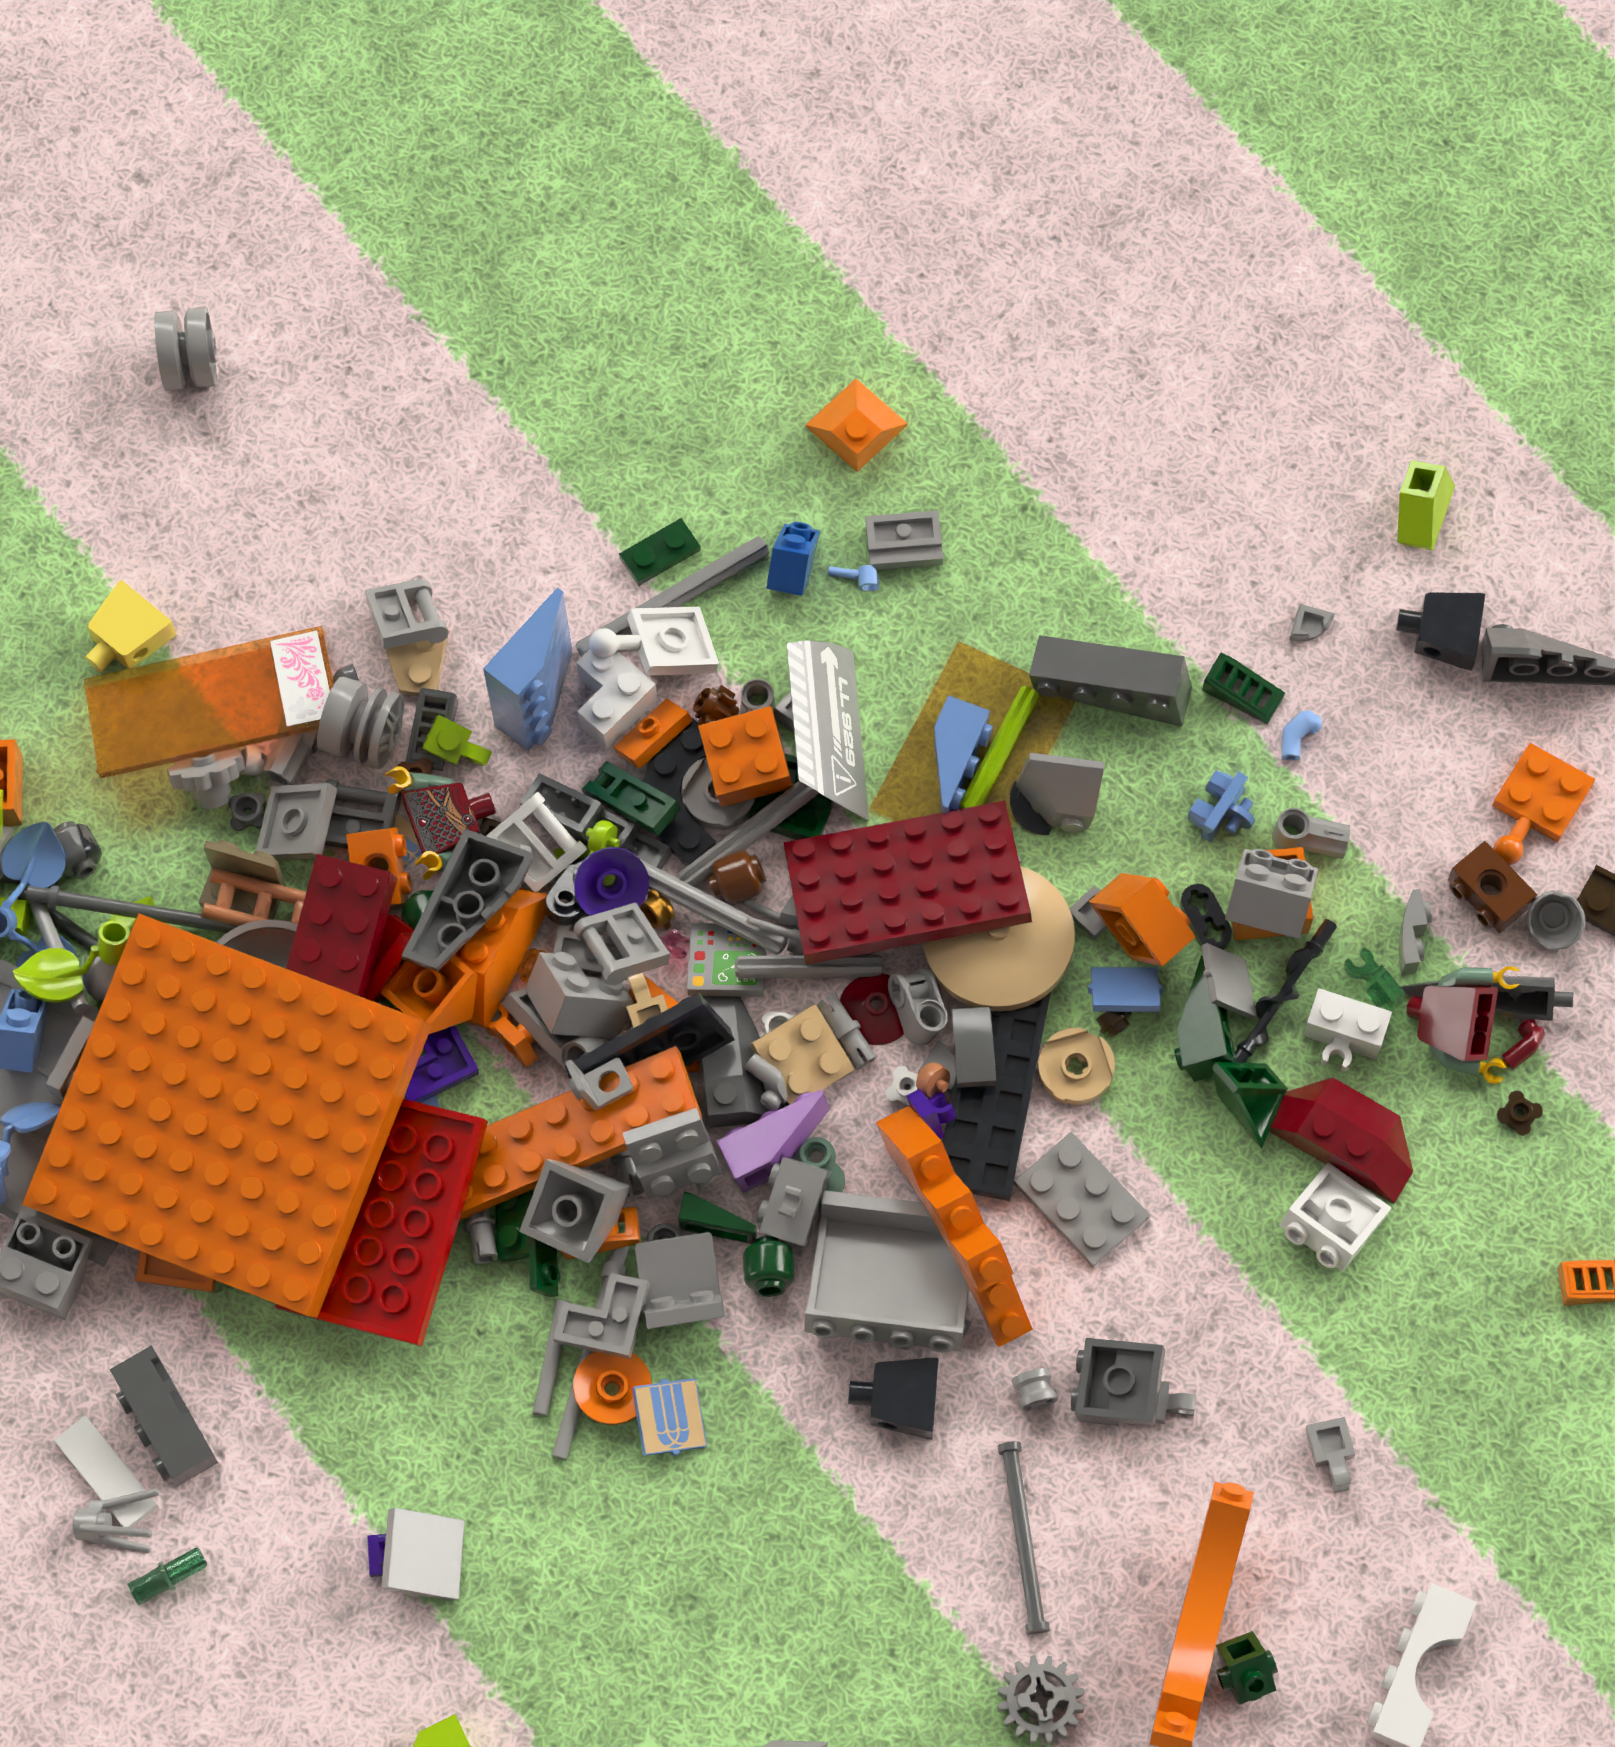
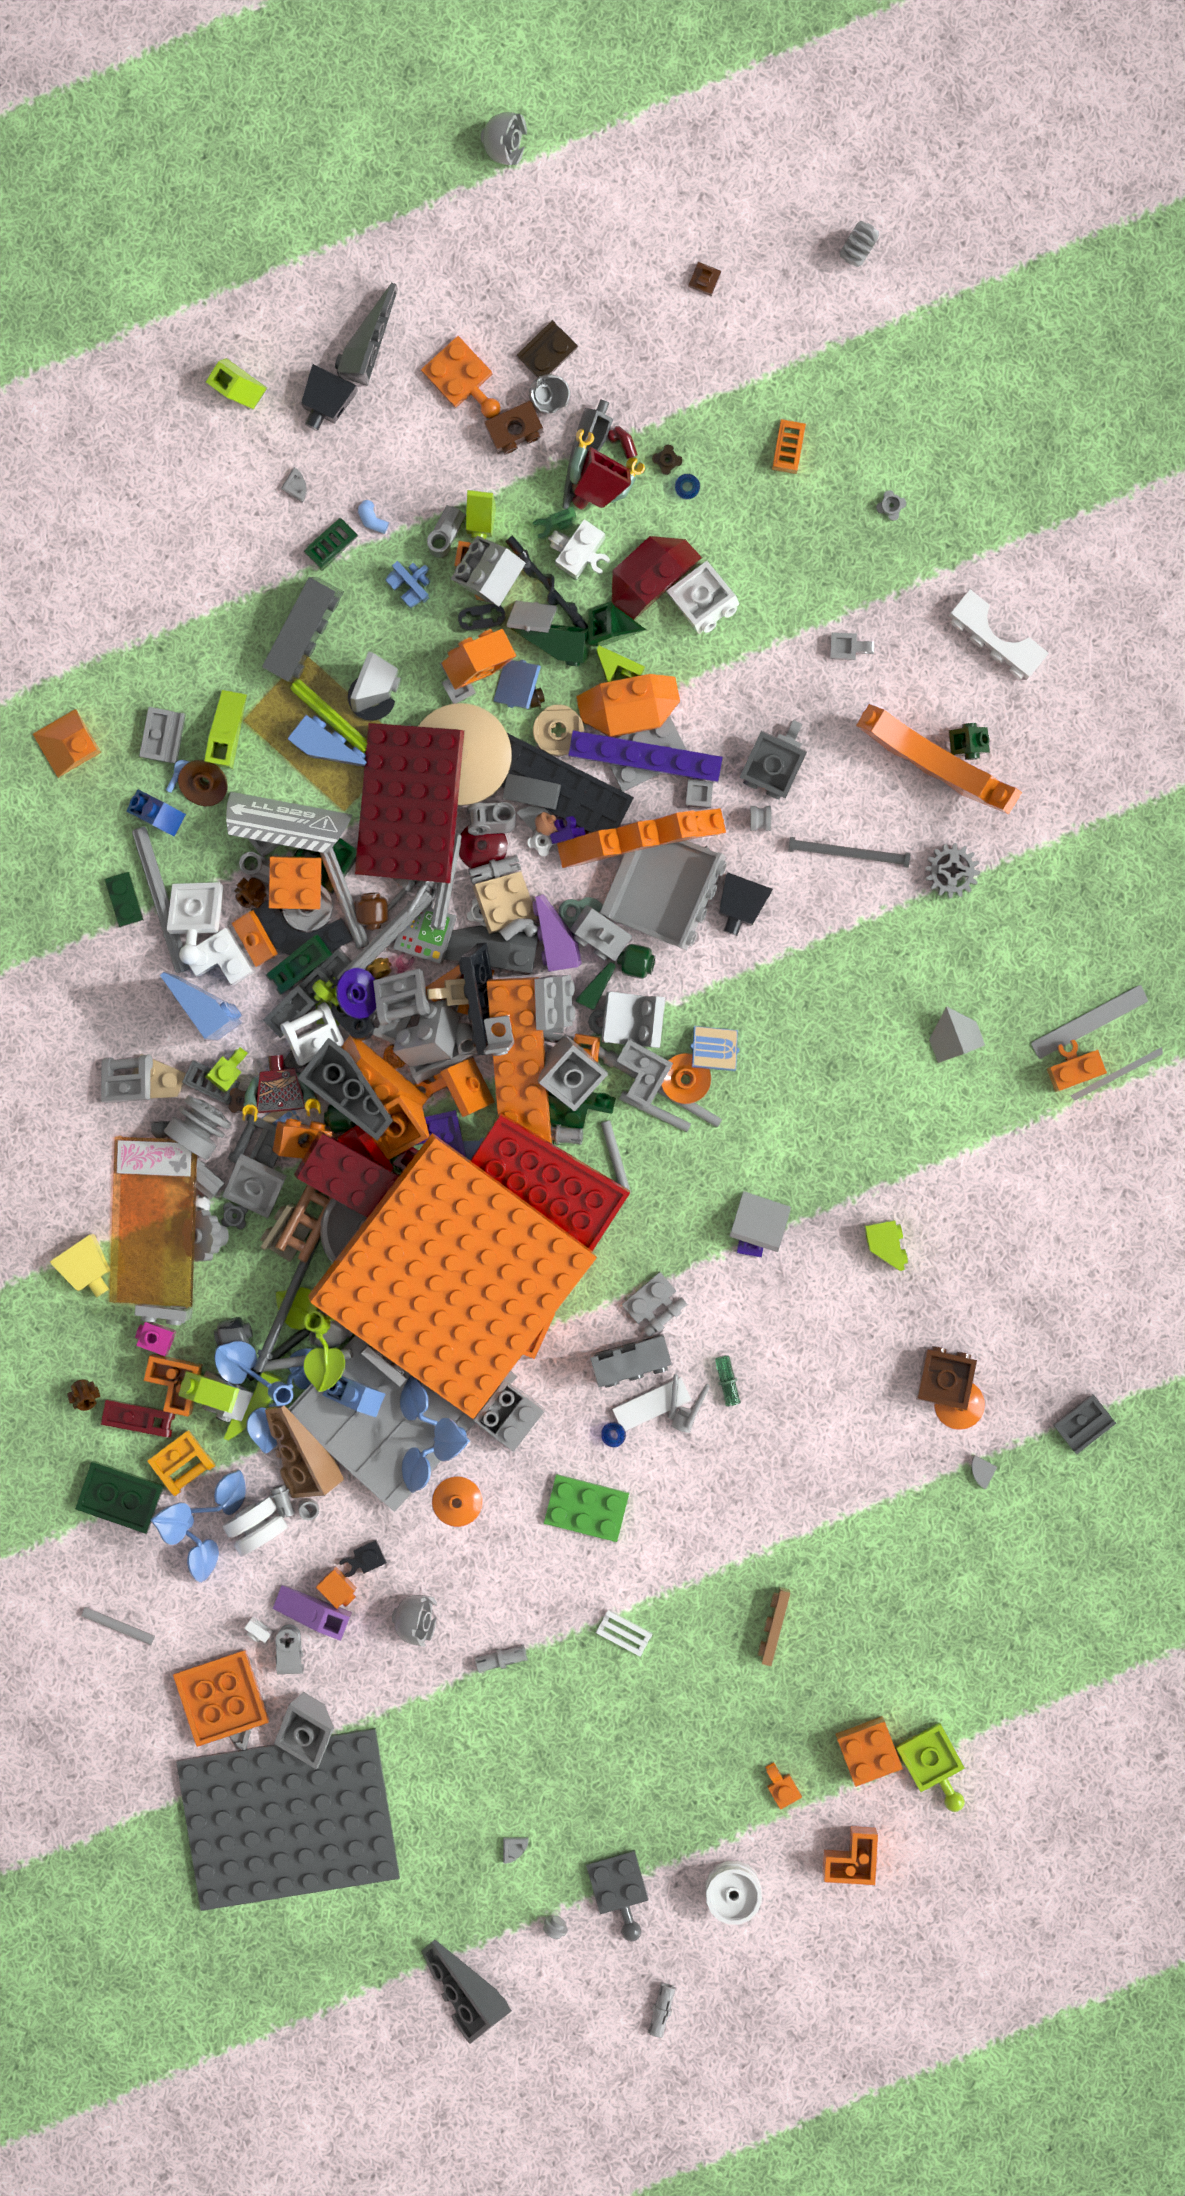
camera: 75 degrees left, 20 degrees up
light grey slope [1398,889,1432,975] -> none
none -> light grey plate [135,1304,193,1325]
none -> dark pink brick [135,1322,176,1356]
none -> reddish brown dish [178,760,228,806]
none -> lime slope [204,690,247,769]
none -> orange plate [441,1057,495,1117]
none -> lime slope [466,490,496,539]
none -> white plate [548,531,571,552]
none -> dark purple plate [568,731,723,783]
none -> orange wedge [576,674,680,737]
none -> lime slope [597,645,645,682]
none -> light grey bar [601,1120,631,1193]
none -> clear blue plate [601,1422,626,1448]
none -> light grey plate [622,1272,688,1337]
none -> clear blue plate [675,474,700,500]
none -> light grey plate [685,779,713,808]
none -> light grey plate [876,490,906,521]

